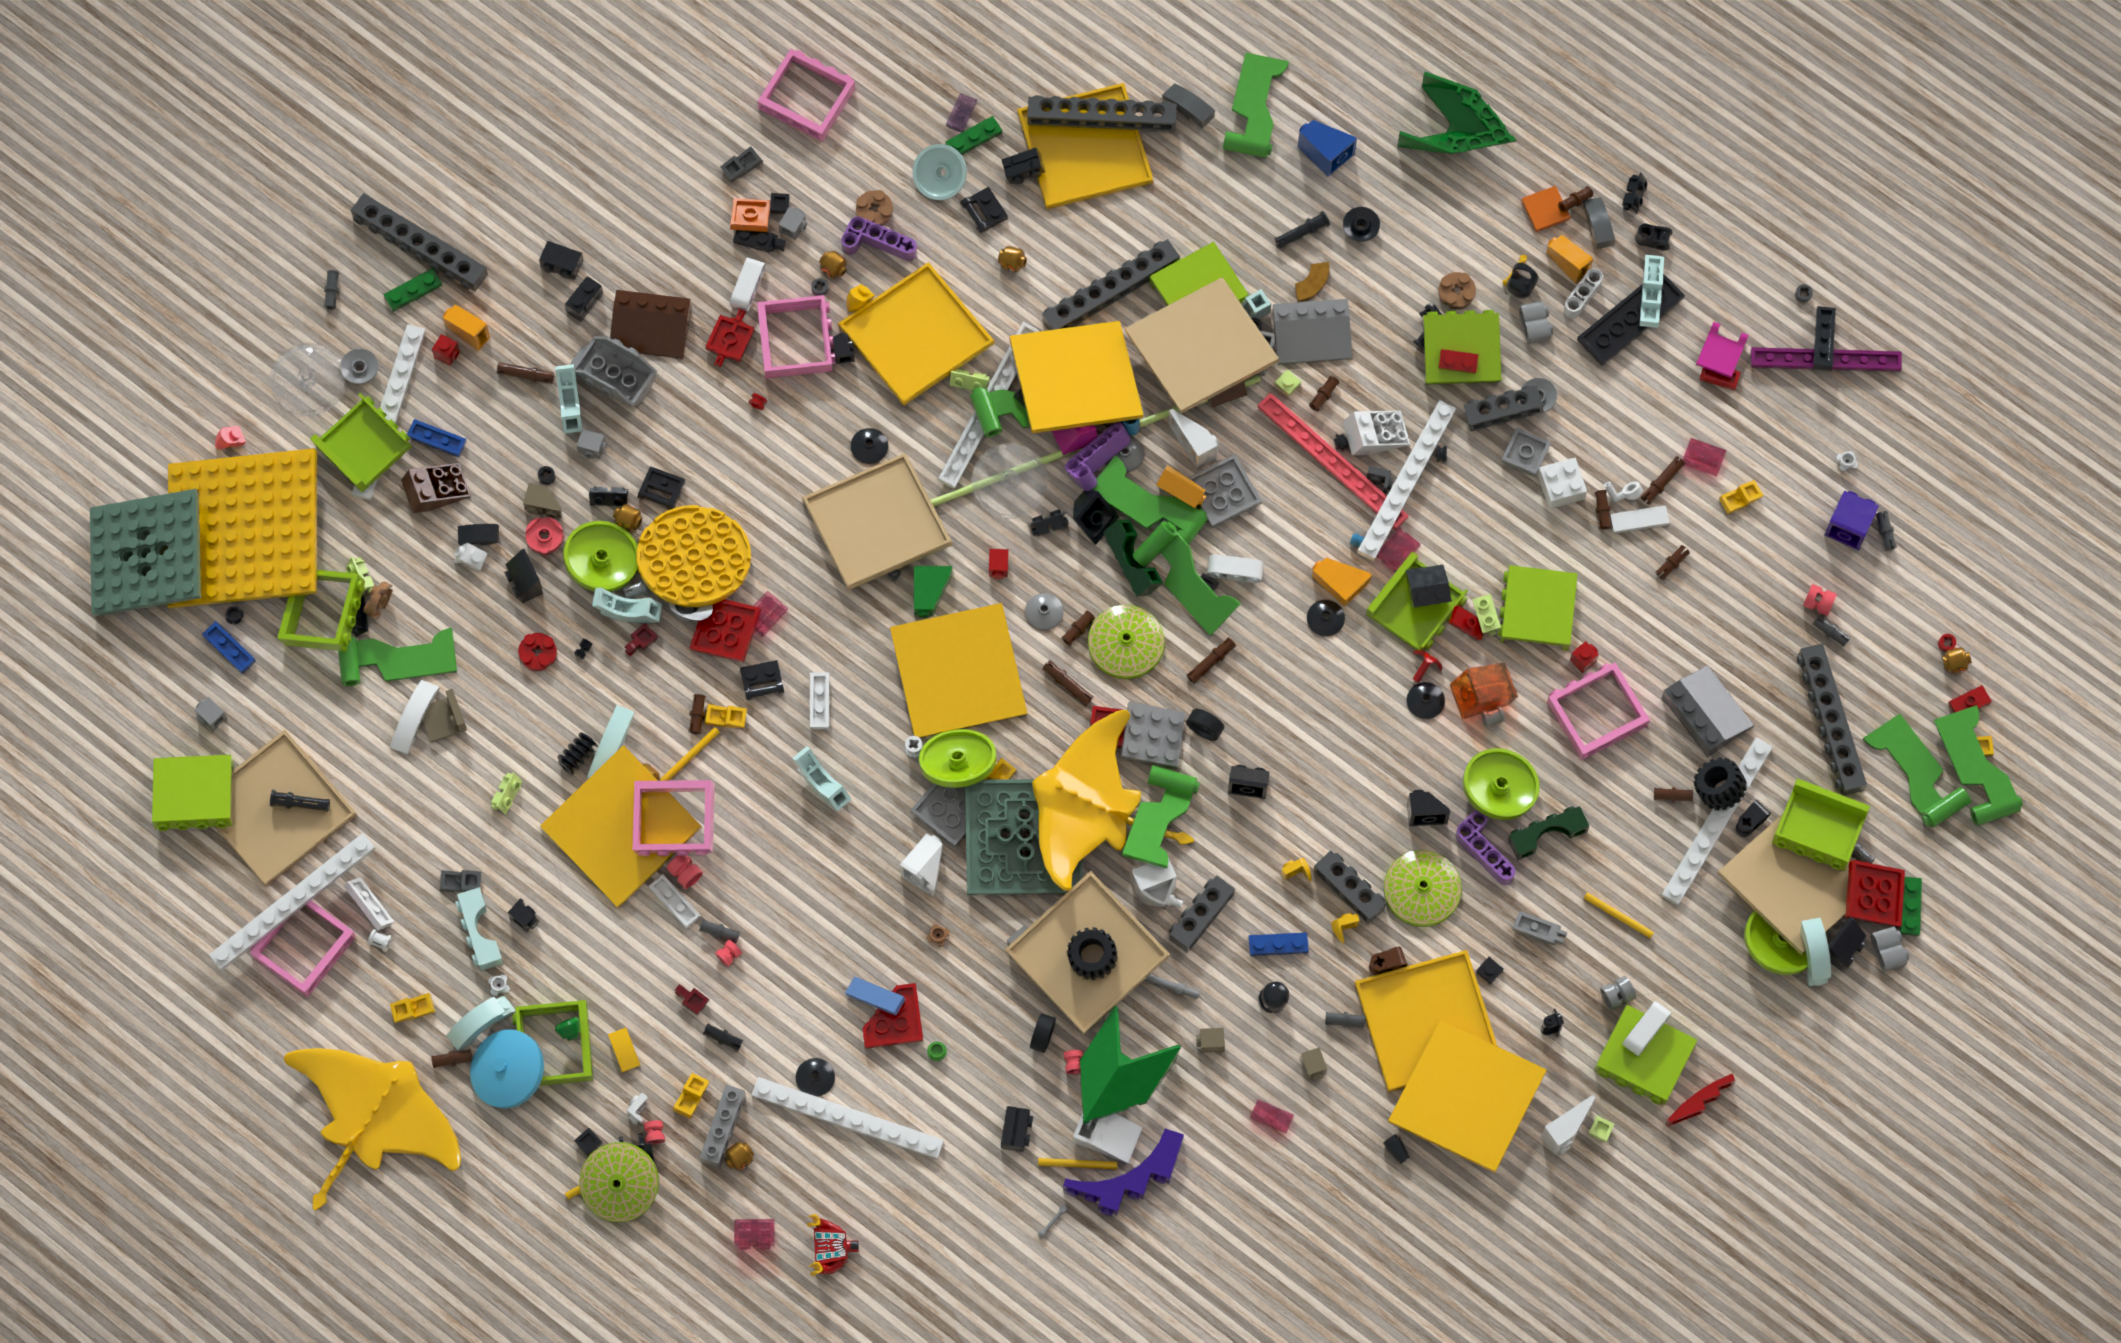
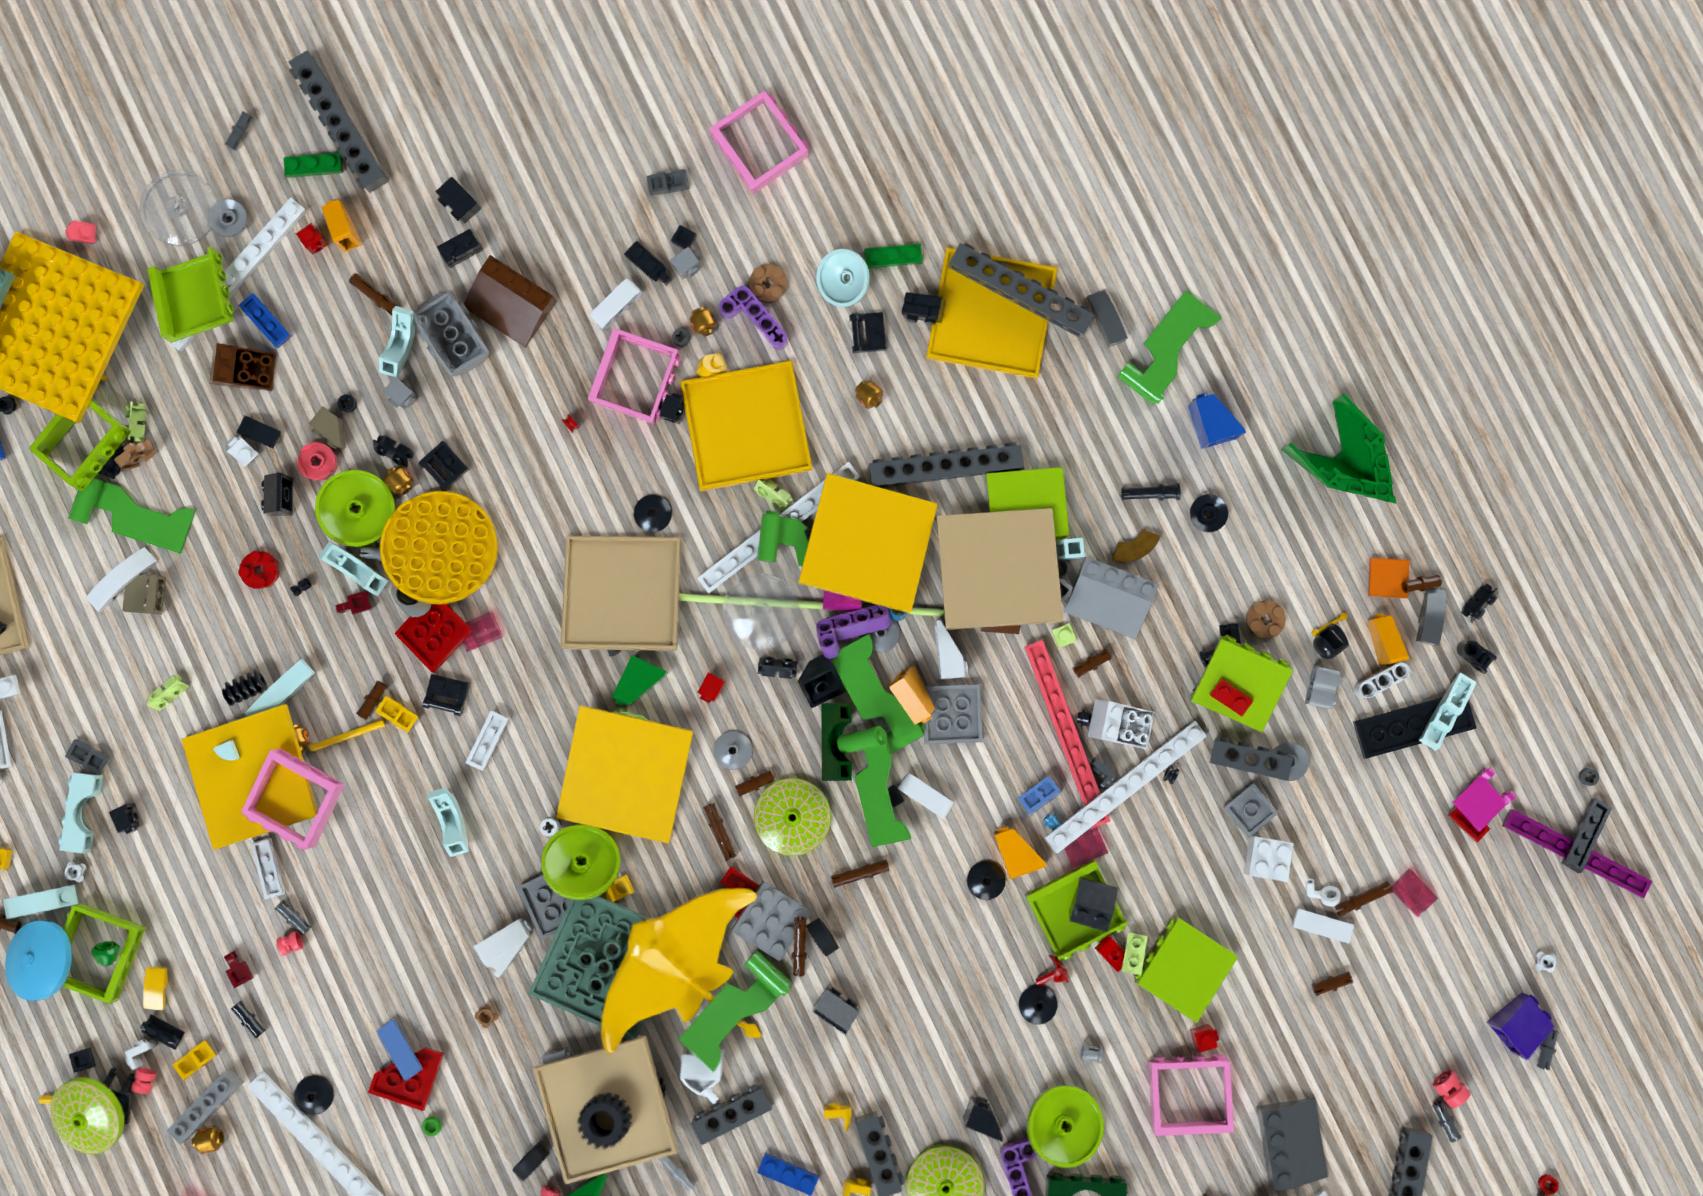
camera: 25 degrees right, 15 degrees up
coral wheel [666,856,703,889] -> none
red plate [705,309,755,368] -> none
orange tile [730,198,770,232] -> none
clear purple plate [946,93,977,133] -> none
clear orange slope [1450,662,1518,719] -> none
reddish brown pin [1594,490,1612,530] -> none
yellow slope [1719,480,1764,514] -> none
none -> black hinge [140,1014,185,1050]
none -> light aqua tile [213,740,240,760]
none -> reddish brown pin [792,916,807,976]
none -> medium blue hinge [1018,776,1061,816]

